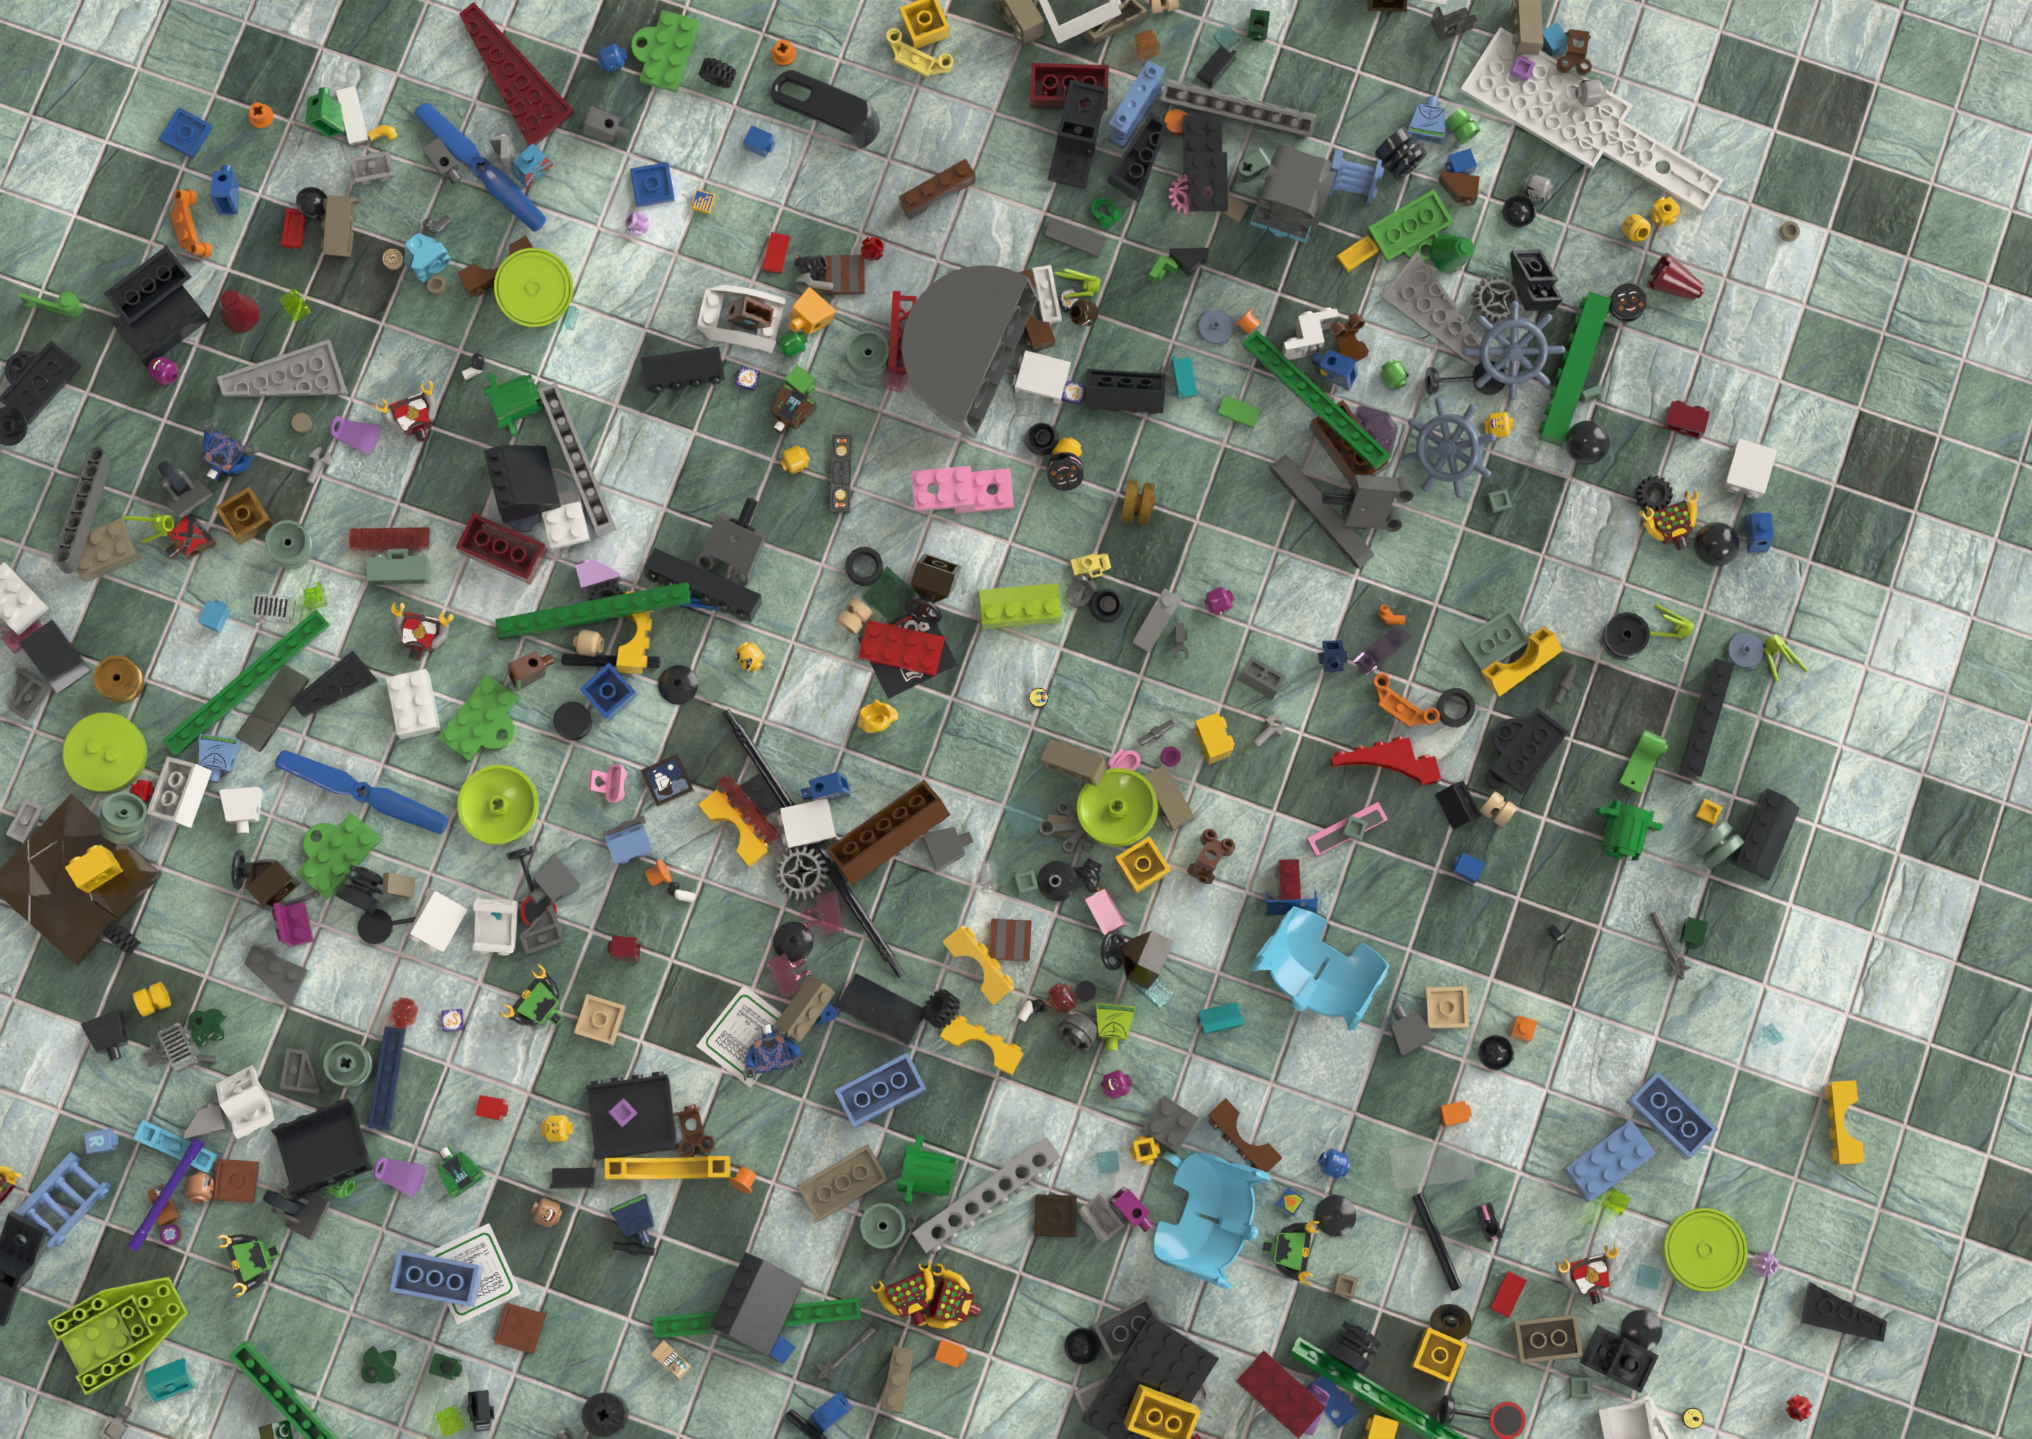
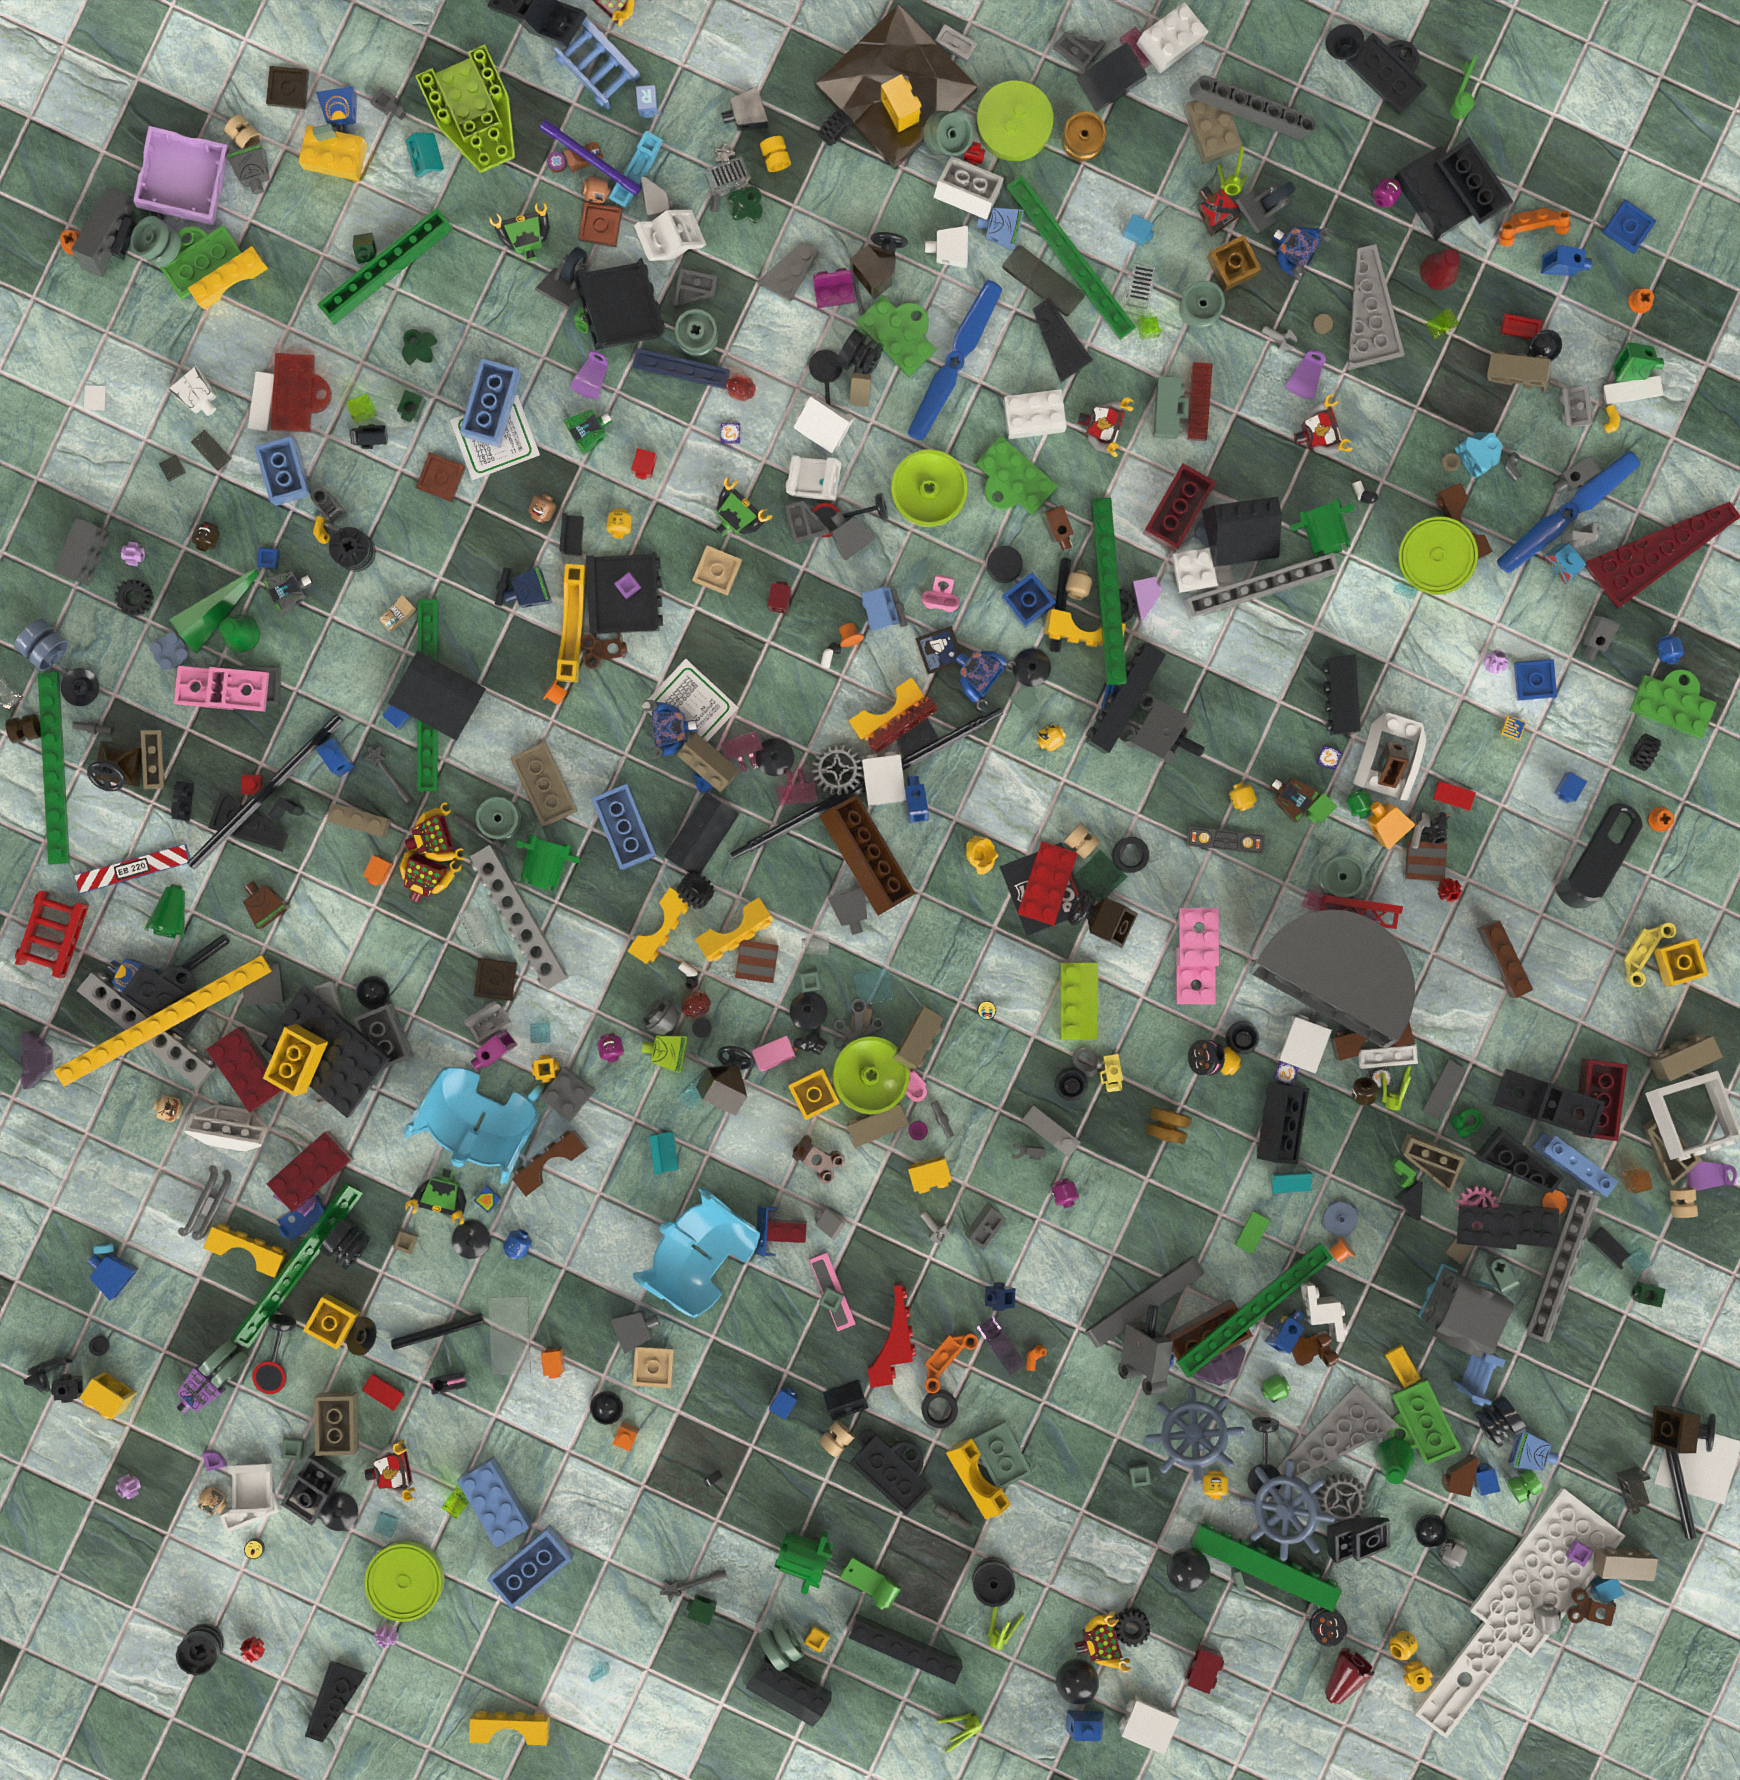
camera: 95 degrees right, 10 degrees up
tan tile [383,249,403,270] -> none
sand blue piece [1726,633,1764,670] -> none
none -> light grey slope [815,1207,846,1241]
none -> blue torso [956,651,1016,710]
none -> dark tan wedge [1400,1132,1465,1194]

